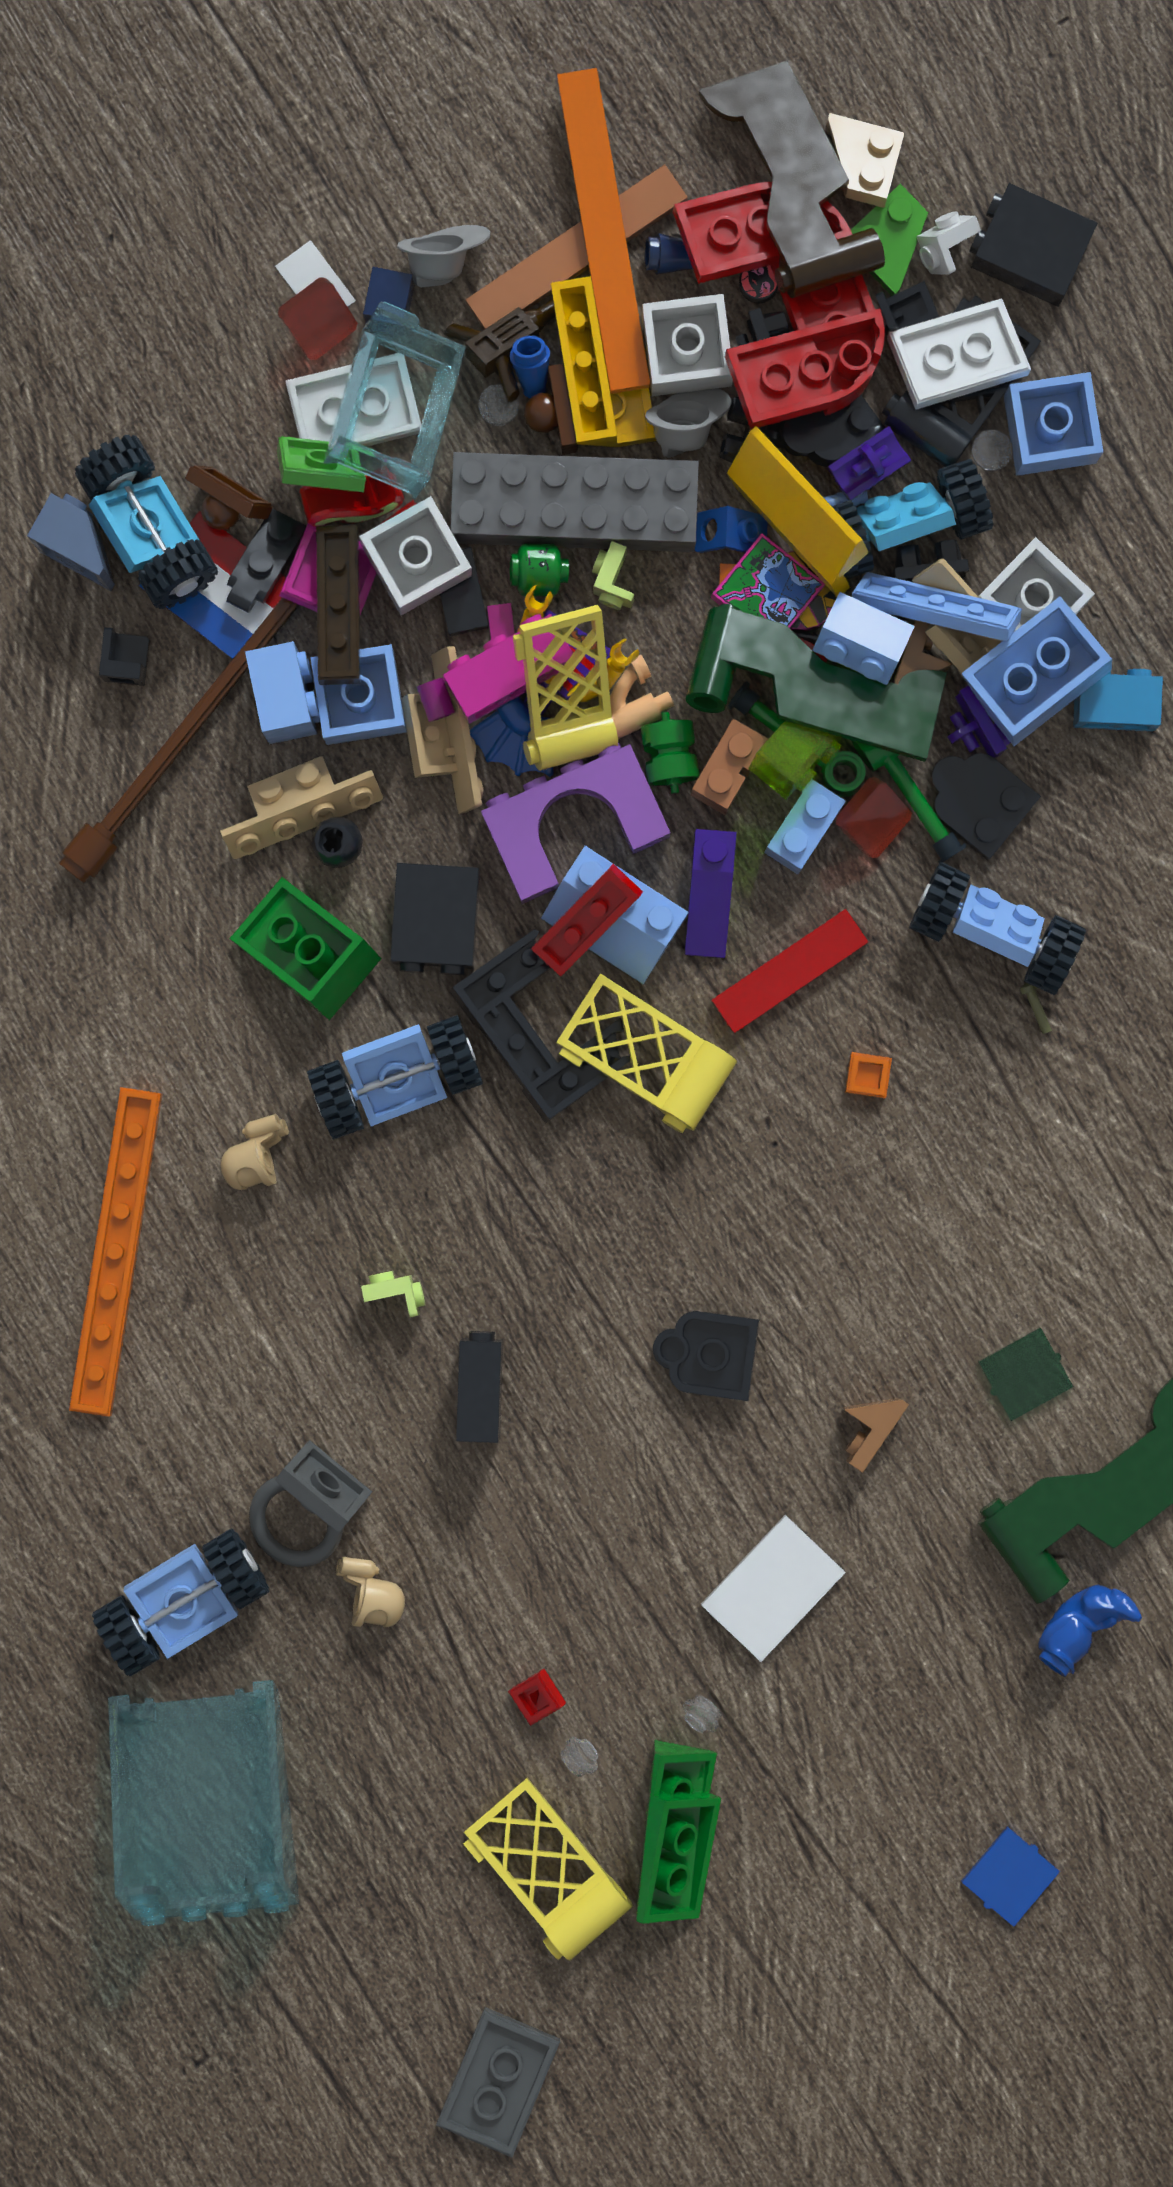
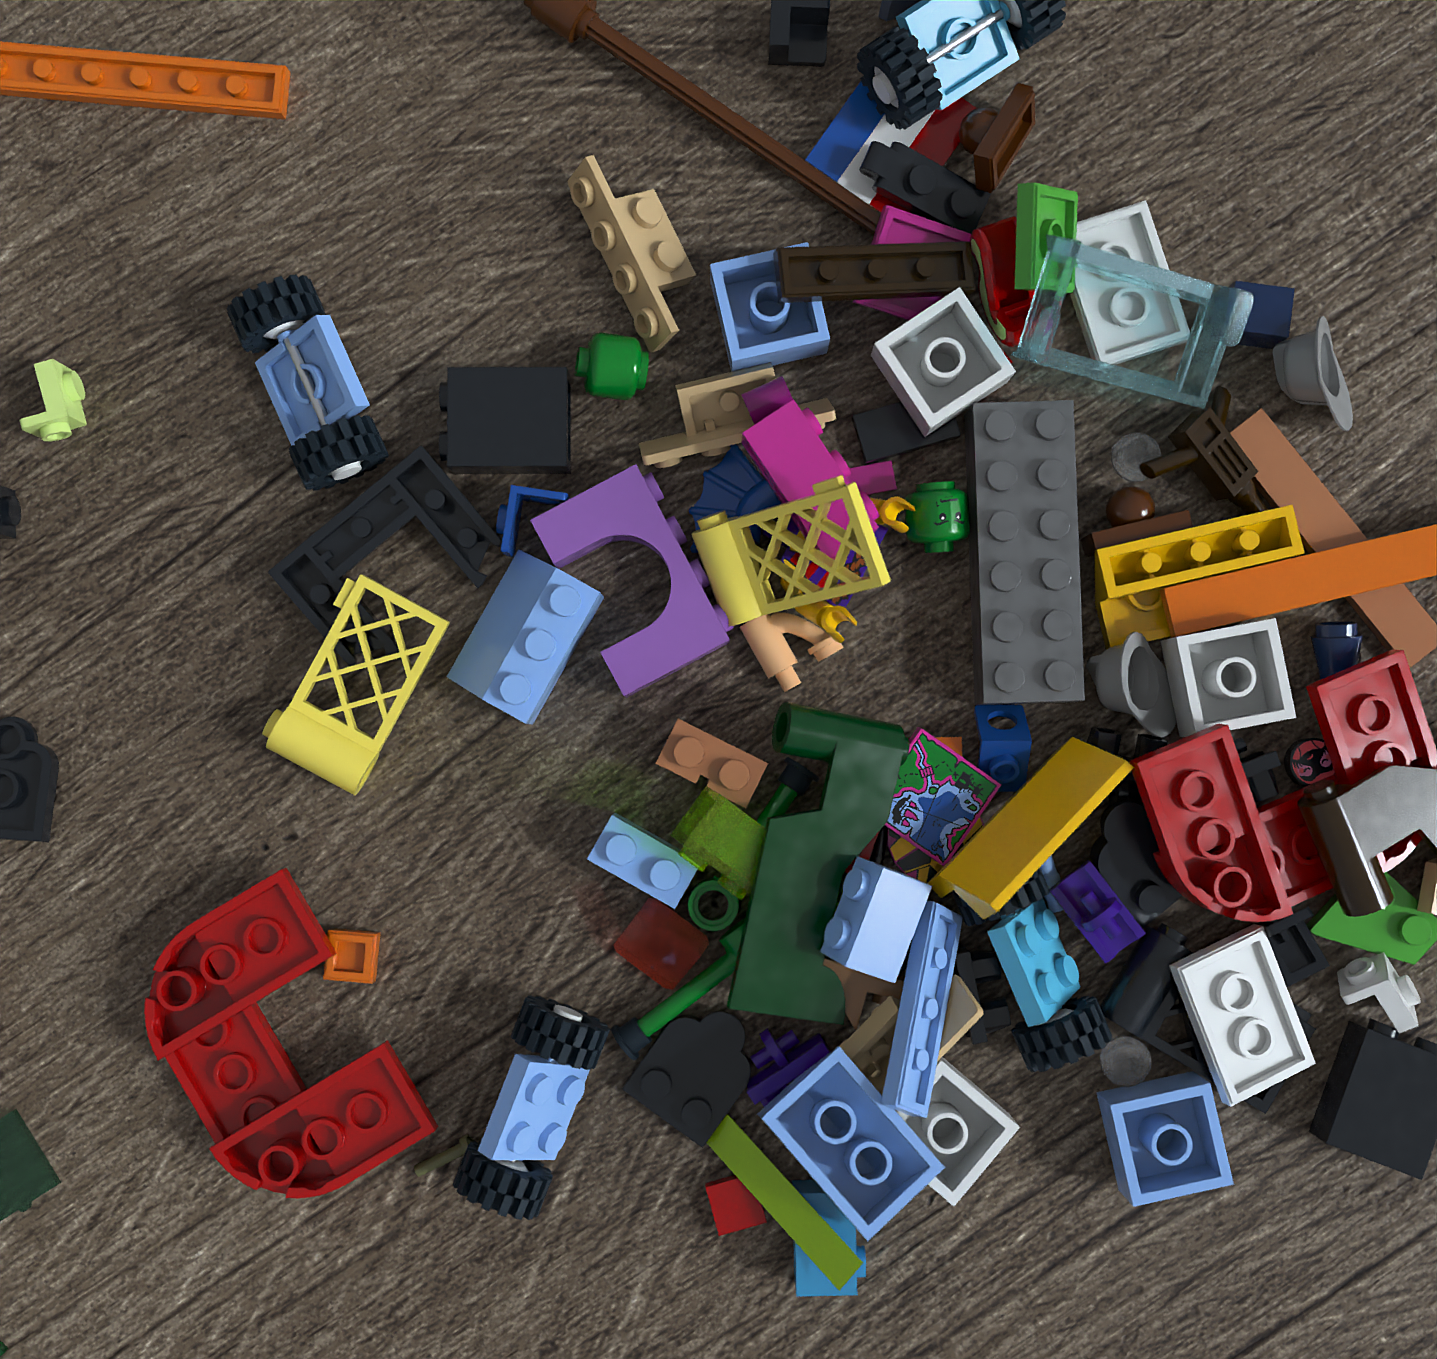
camera: 90 degrees right, 0 degrees up
tan piece [220,1114,289,1191] -> none
green slope [229,877,382,1021] -> none
light blue brick [245,641,320,744] -> none
white sticker [275,240,356,308] -> none
clear red piece [278,277,358,360] -> none
black piece [311,817,363,868] -> none
blue cone [510,336,550,398] -> none
red plate [531,864,643,977] -> none
yellowish green bracket [592,541,634,610] -> none
green wheel [640,712,700,794] -> none
dark purple slope [685,829,737,958] -> none
red tile [711,909,869,1034] -> none
none -> red plate [144,868,439,1198]
none -> blue bracket [496,485,571,557]
none -> green head [575,332,649,400]
none -> red tile [705,1175,767,1236]
none -> lime sticker [706,1114,863,1290]

